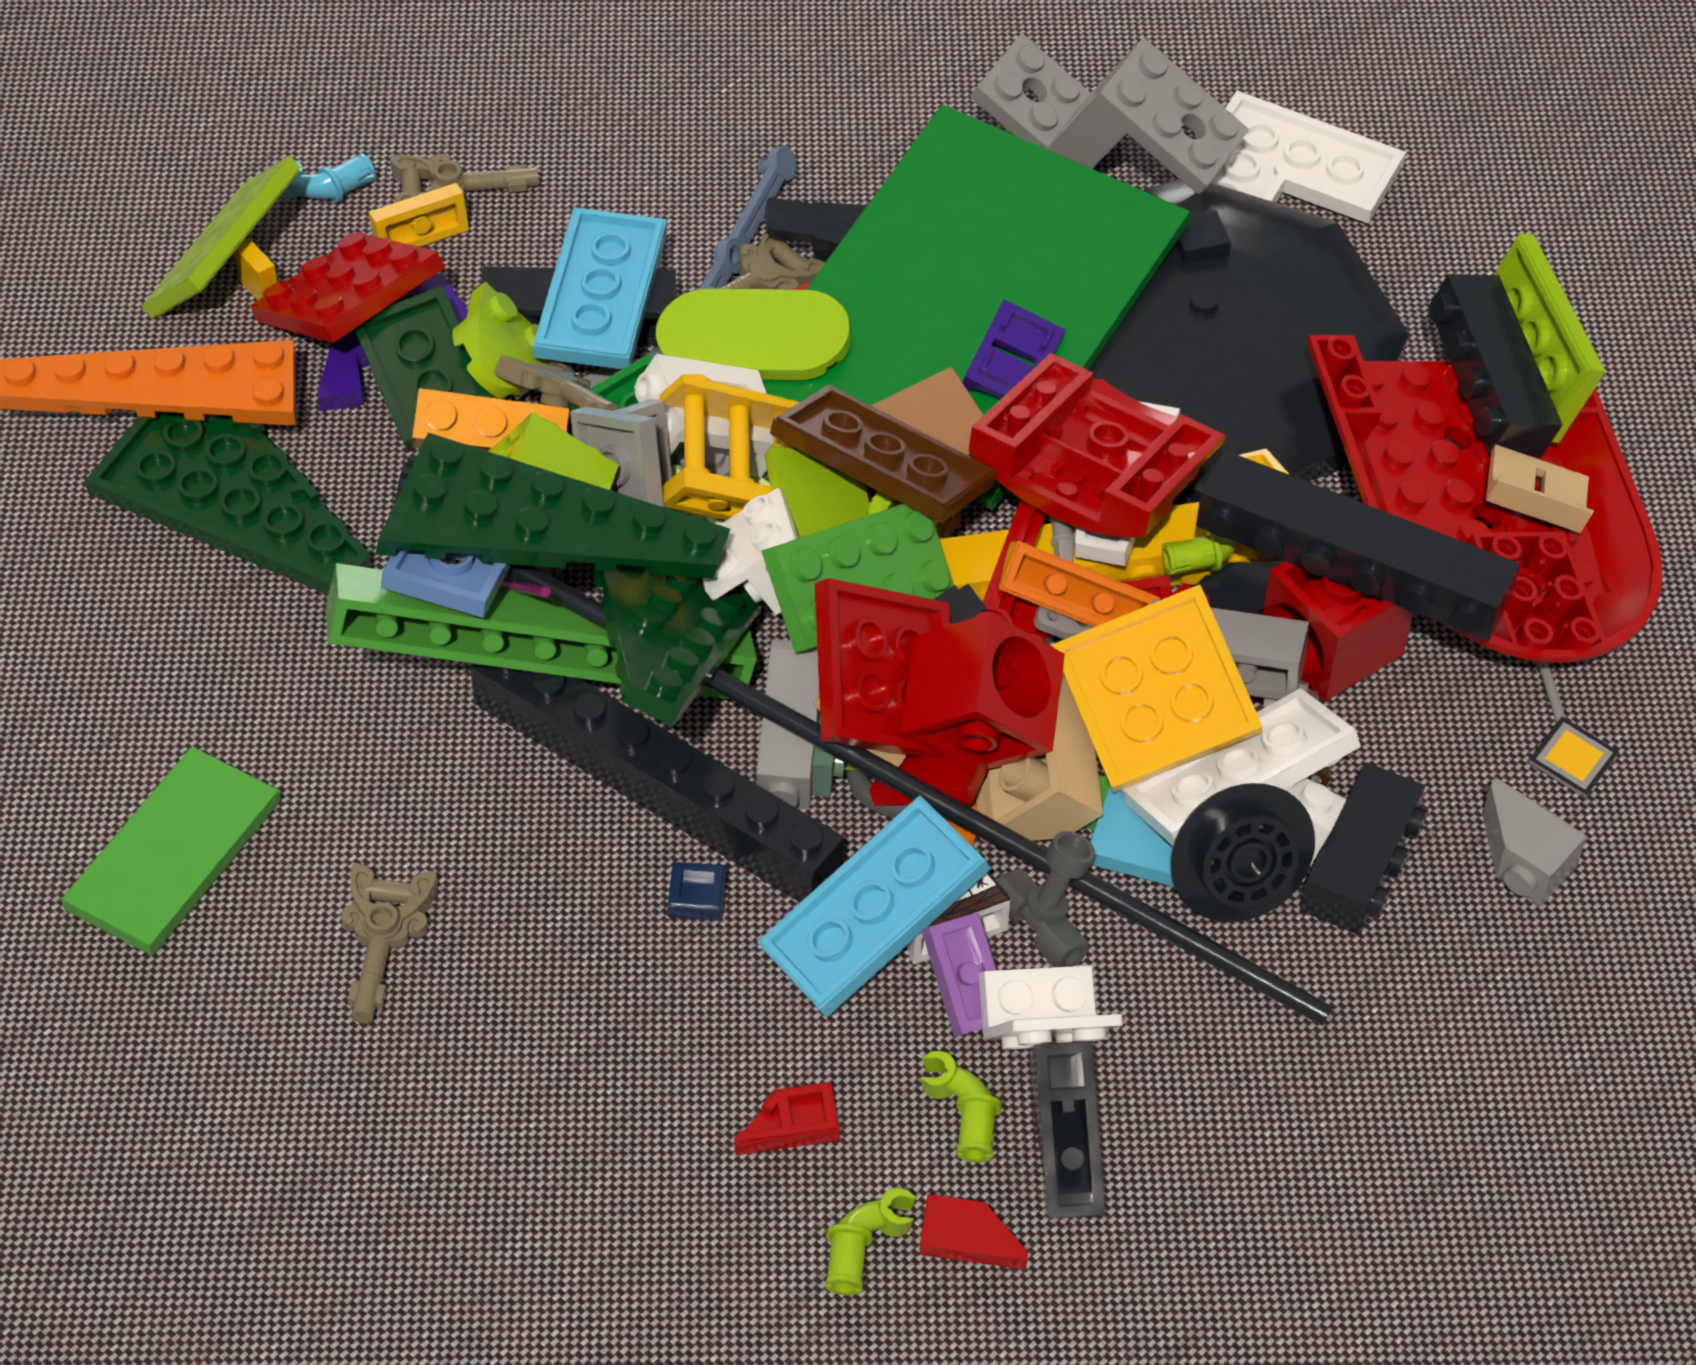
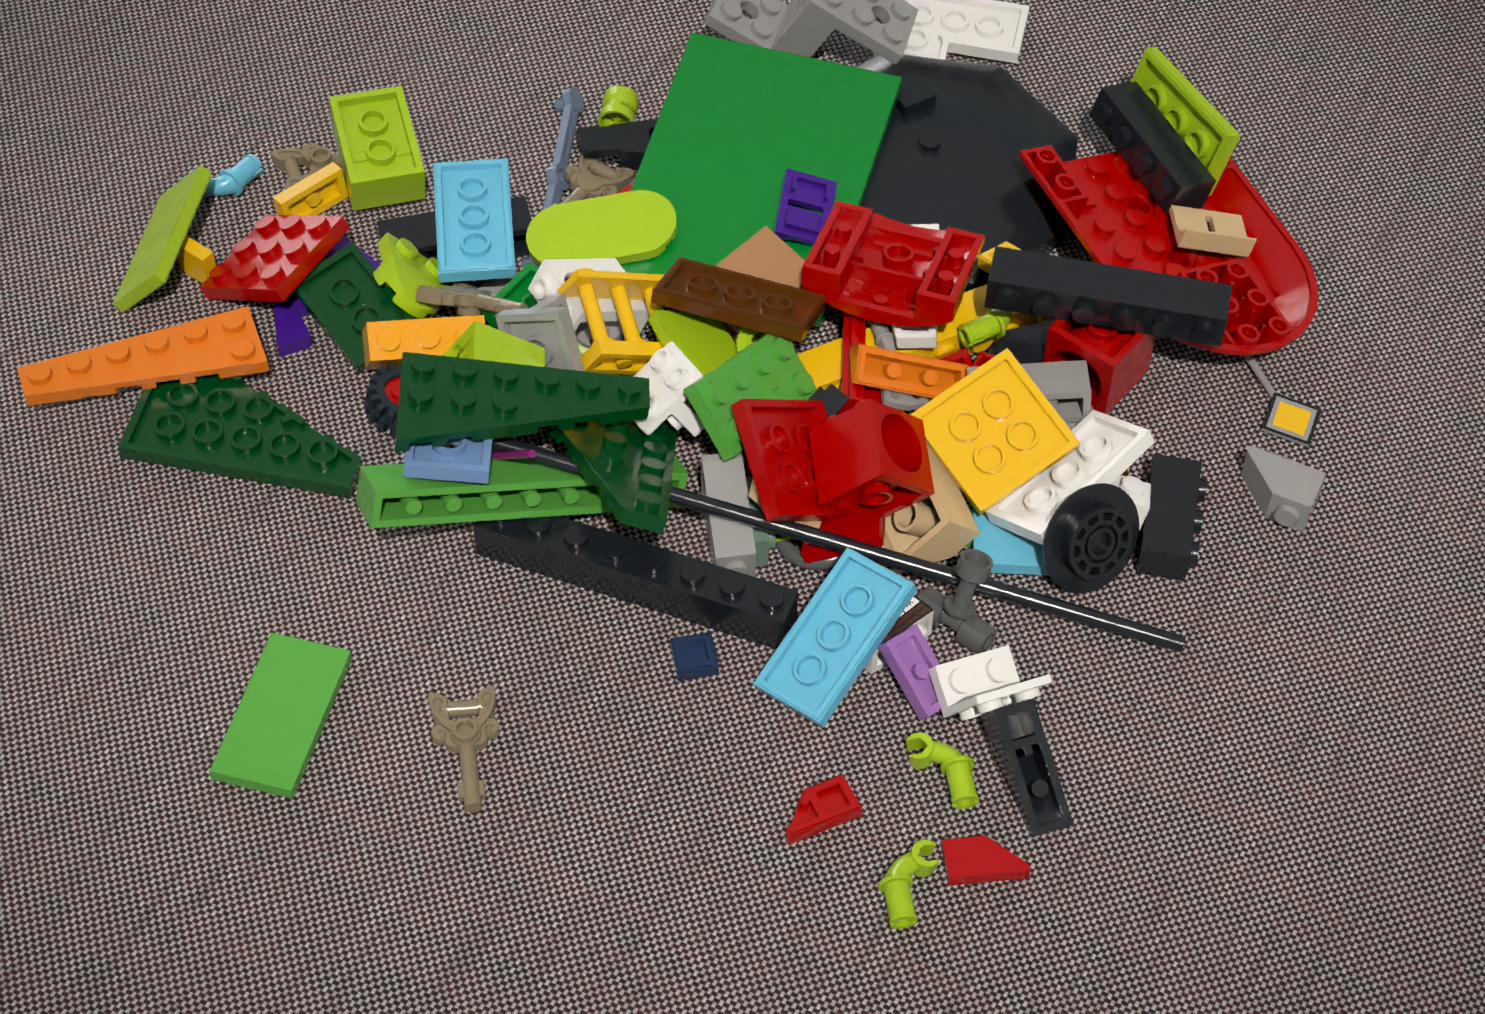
camera: 15 degrees left, 0 degrees up
none -> lime piece [329,85,426,211]
none -> lime wheel [598,86,639,126]

